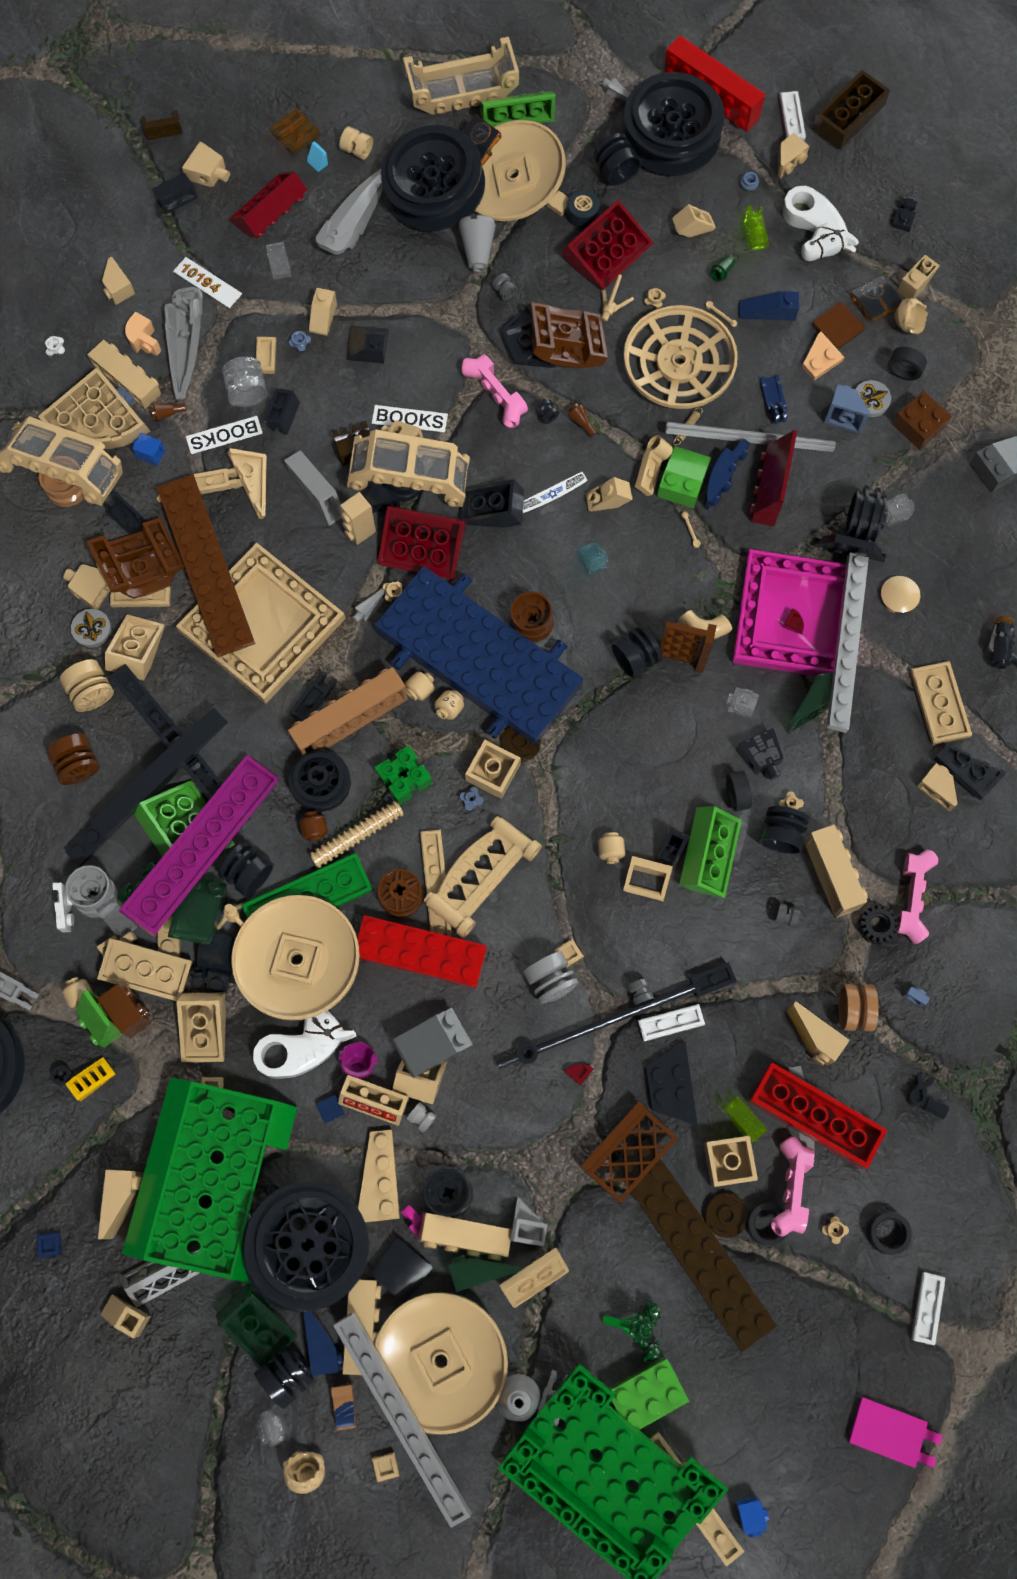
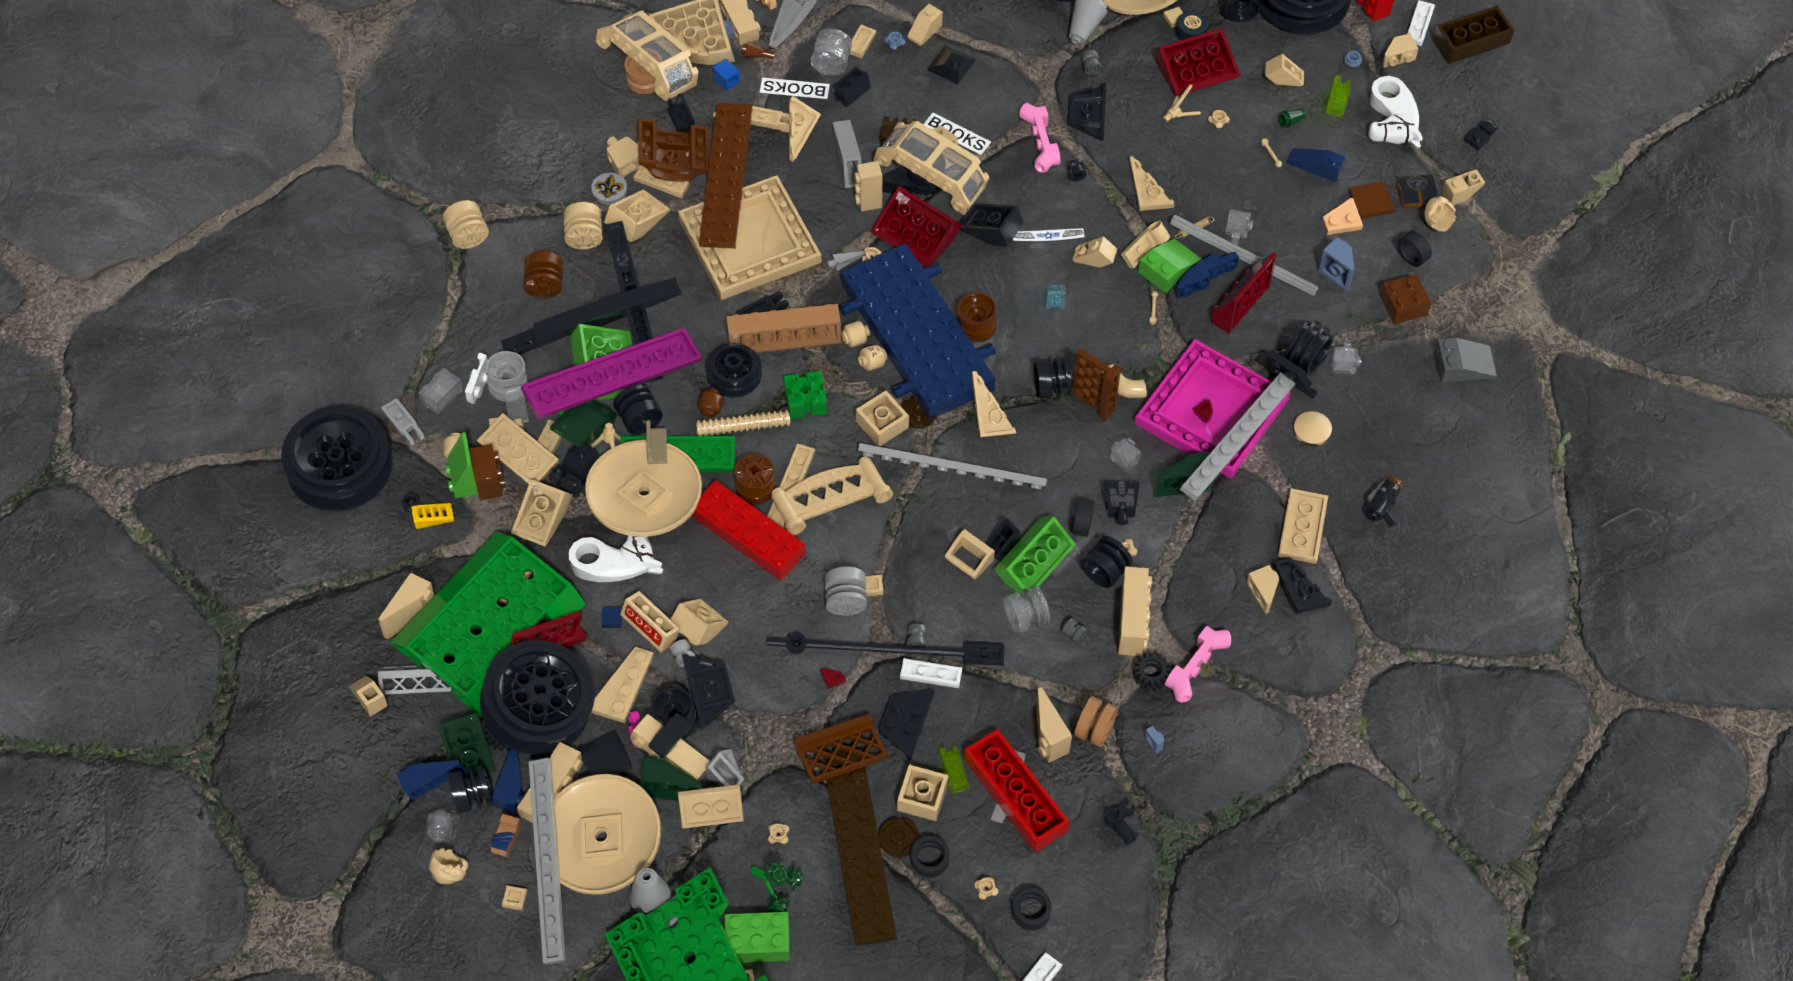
camera: 25 degrees right, 15 degrees down
dark blue tile [37,1232,62,1258] -> none
magenta cap [339,1042,378,1079] -> none
dark grey slope [392,1008,473,1078] -> none
sand blue plate [460,787,484,811] -> none
reddish brown slope [530,302,608,368] -> none
reddish brown cone [568,403,596,437] -> none
tan head [598,832,625,864] -> none
tan dish [624,305,738,409] -> none
dark blue arm [760,374,787,424] -> none
bright pink plate [771,1136,814,1237] -> none
tile [855,380,891,417] -> none
none -> dark blue slope [397,760,466,800]
none -> clear brick [419,368,463,414]
none -> dark red fence [510,611,587,648]
none -> dark tan panel [646,420,667,464]
none -> black slope [648,713,692,759]
none -> black wing [682,654,735,730]
none -> tan plate [768,824,789,844]
none -> light grey plate [858,443,1048,490]
none -> tan wing [971,371,1016,438]
none -> clear wheel [1003,585,1050,634]
none -> tan wing [1129,157,1174,211]
none -> clear brick [1225,209,1253,245]

